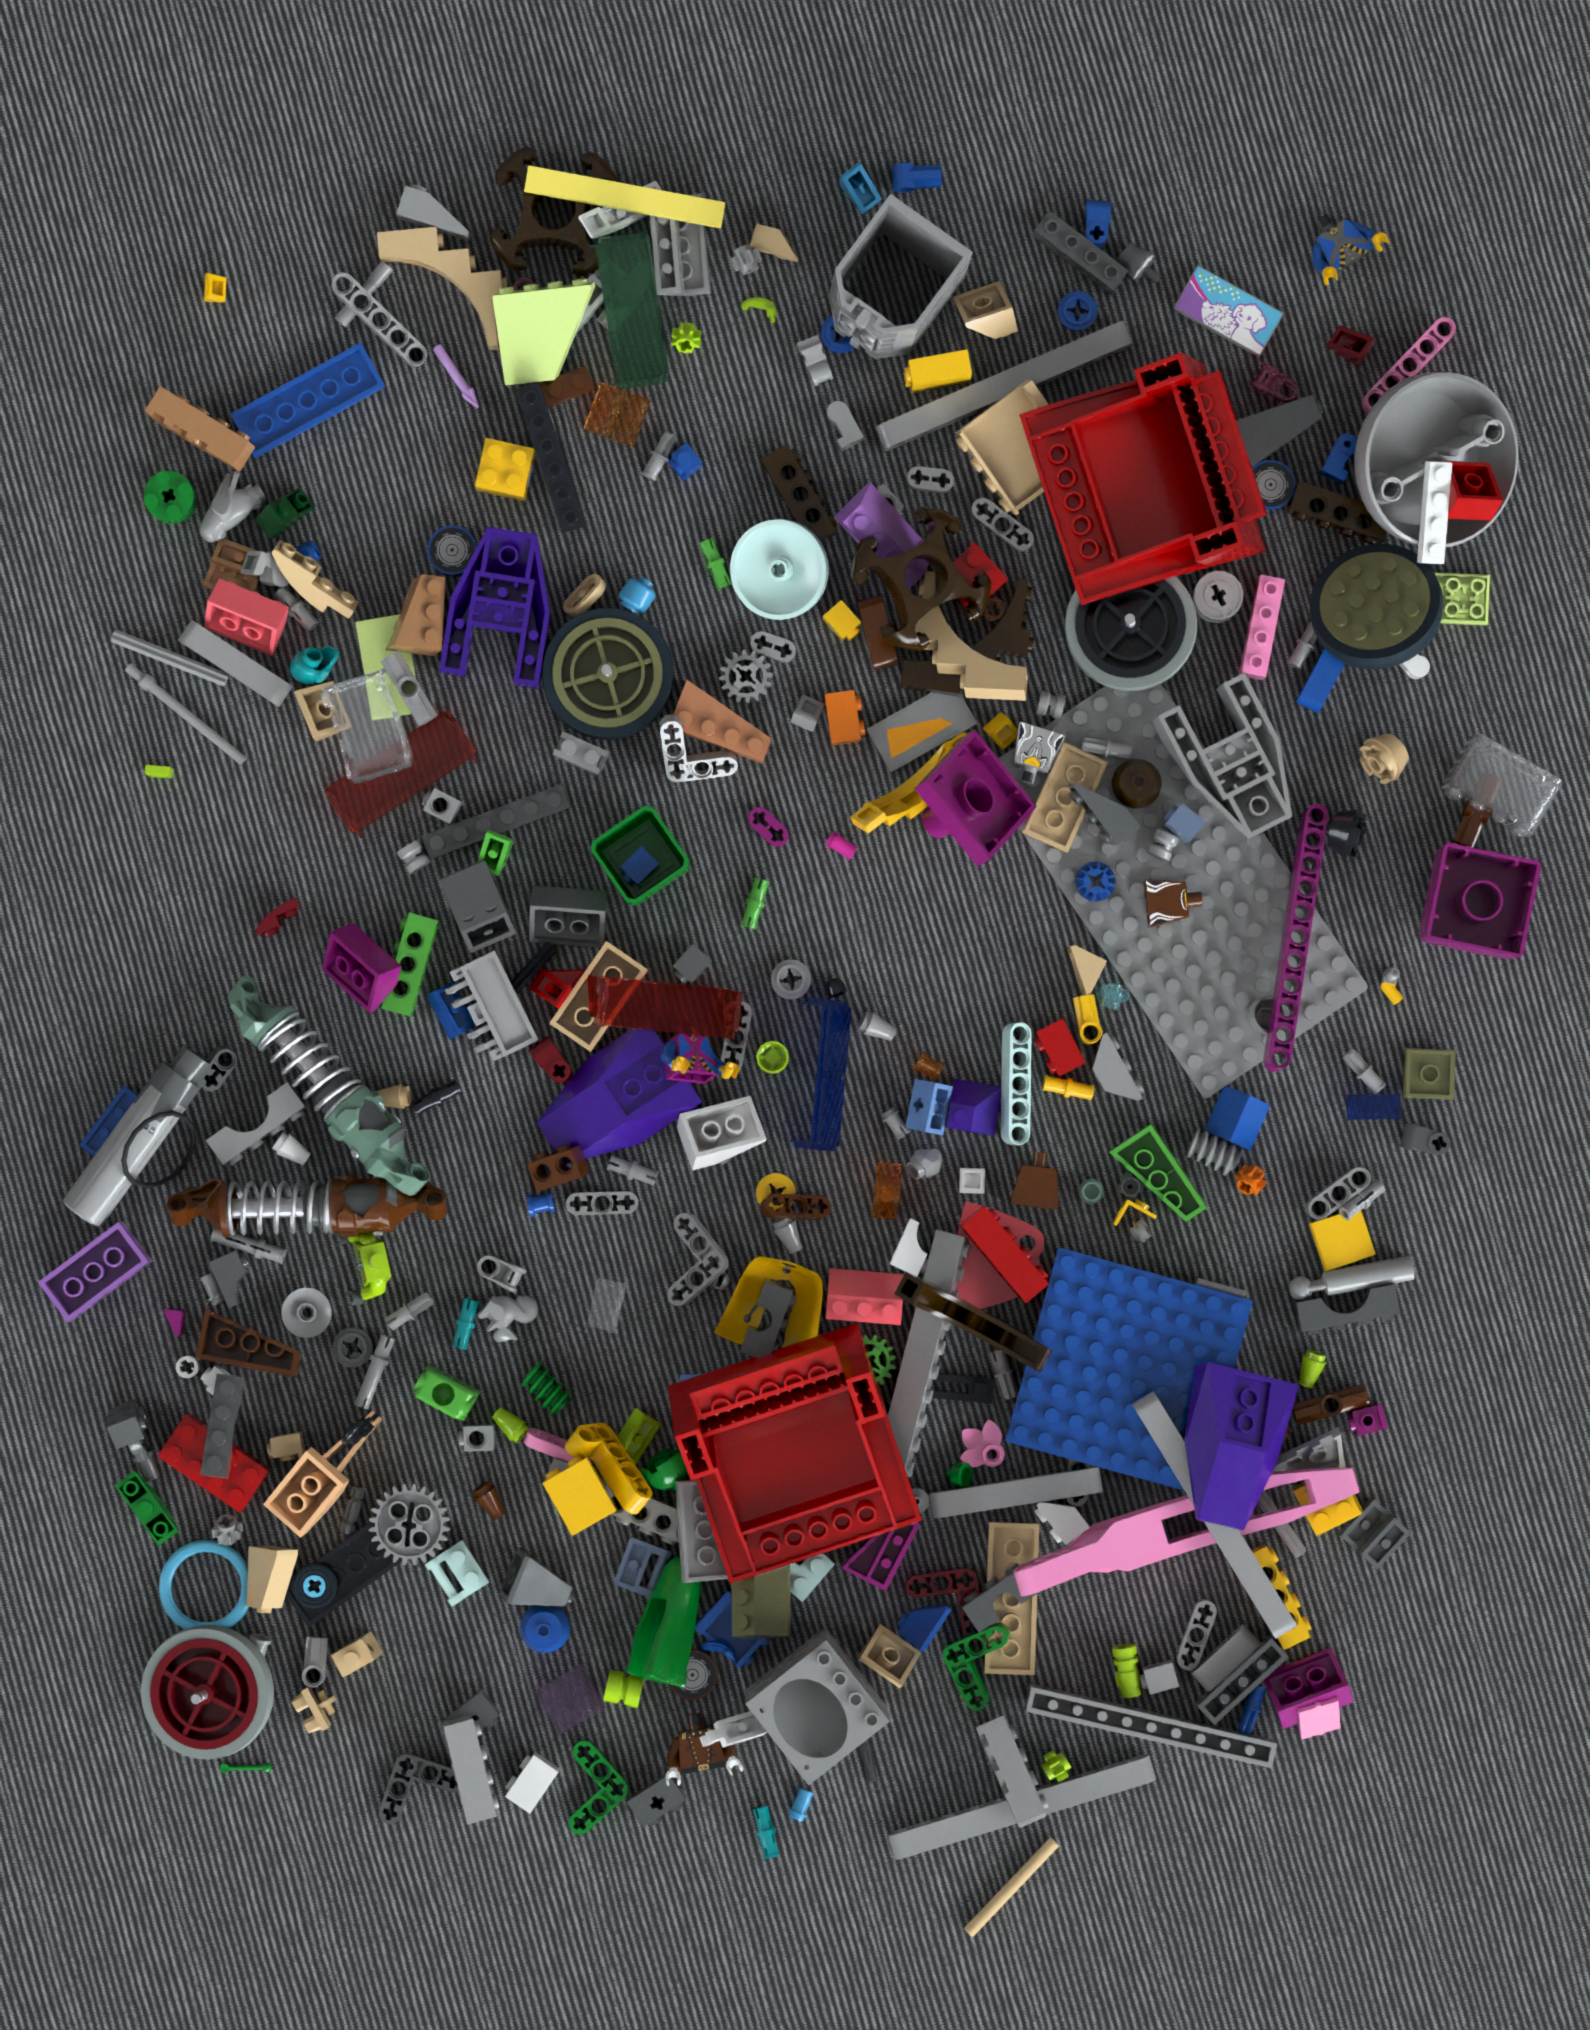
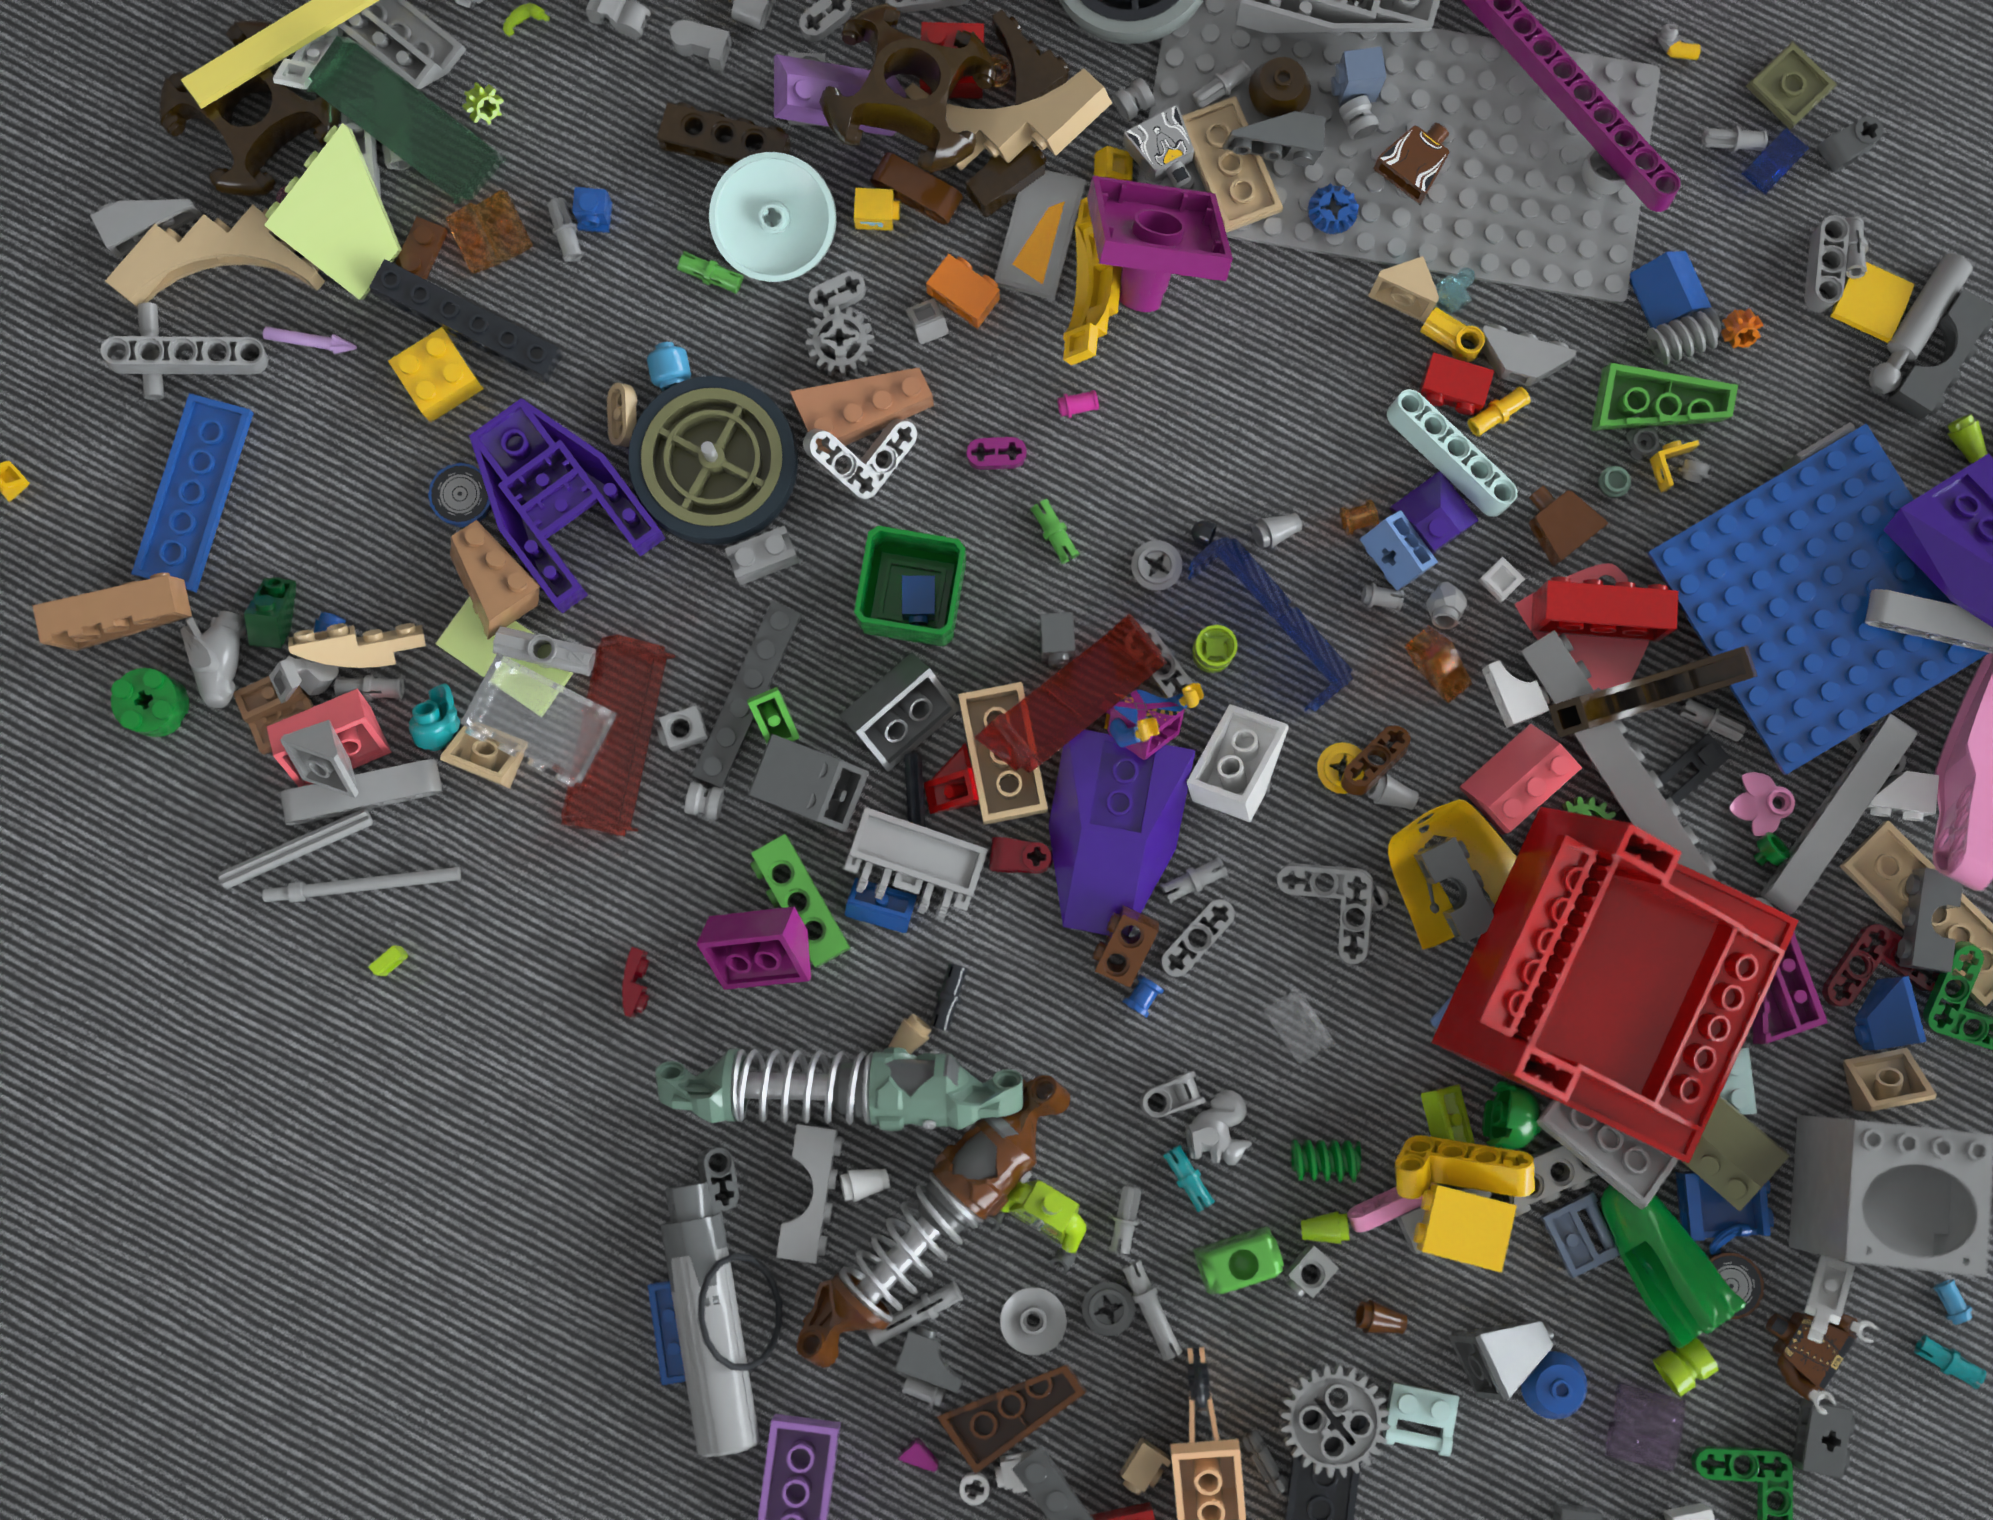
camera: 45 degrees left, 5 degrees down
none -> light grey slope [280,720,359,798]

